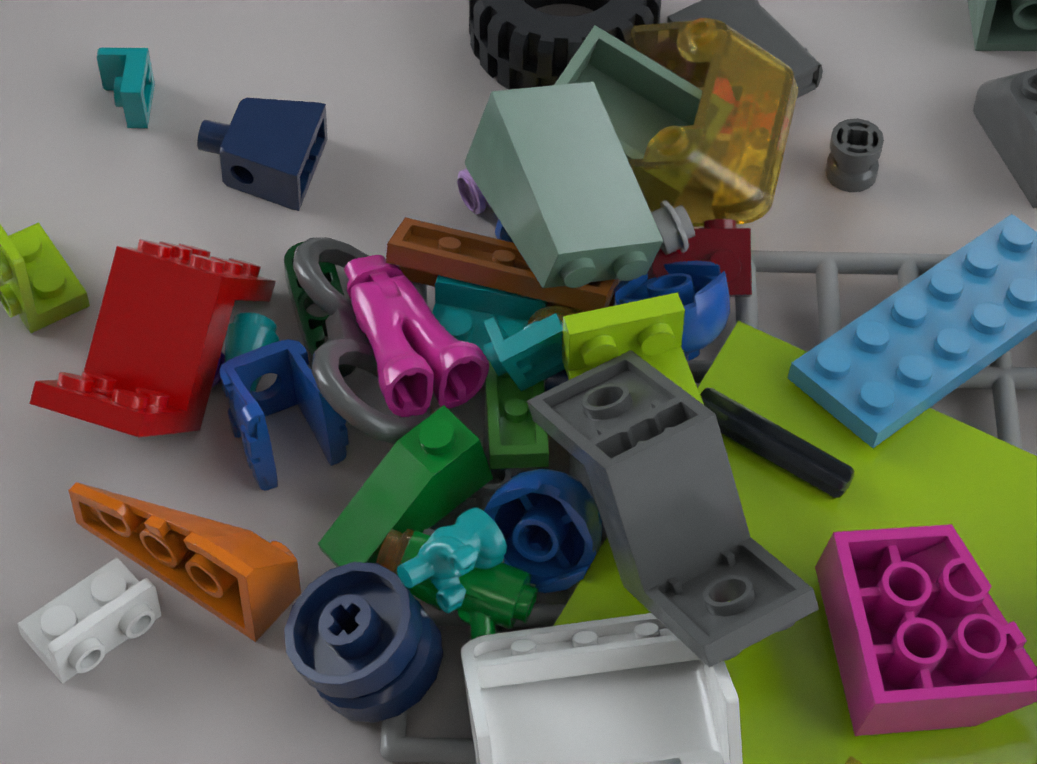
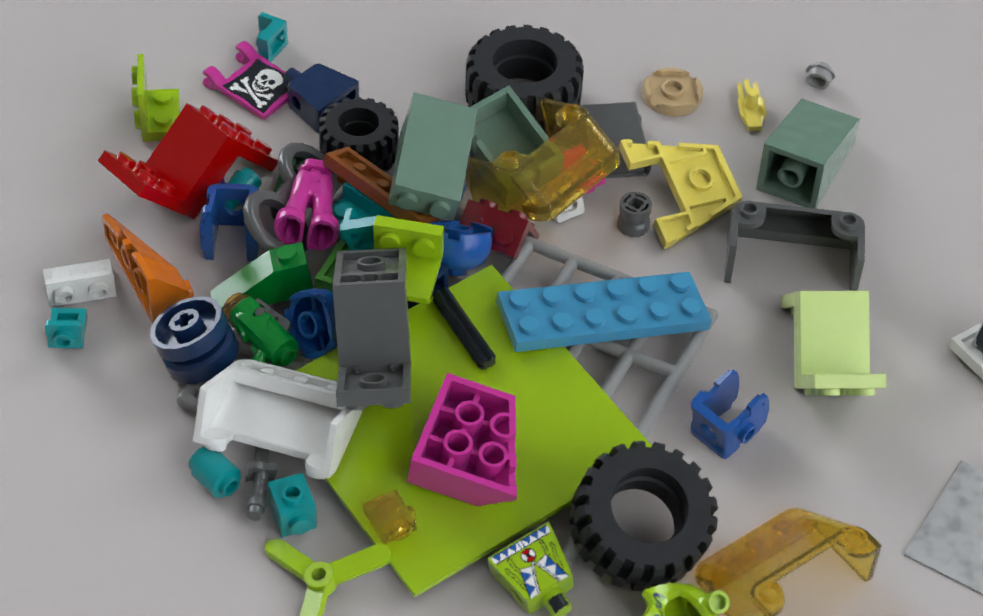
camera: 25 degrees right, 5 degrees down
teal piece [397,507,506,613] -> none
light grey plate [651,200,695,255] -> none
none -> teal bracket [45,308,88,349]
none -> flag [203,41,288,121]
none -> black tyre [319,97,399,171]
none -> light yellow wing [618,139,743,249]

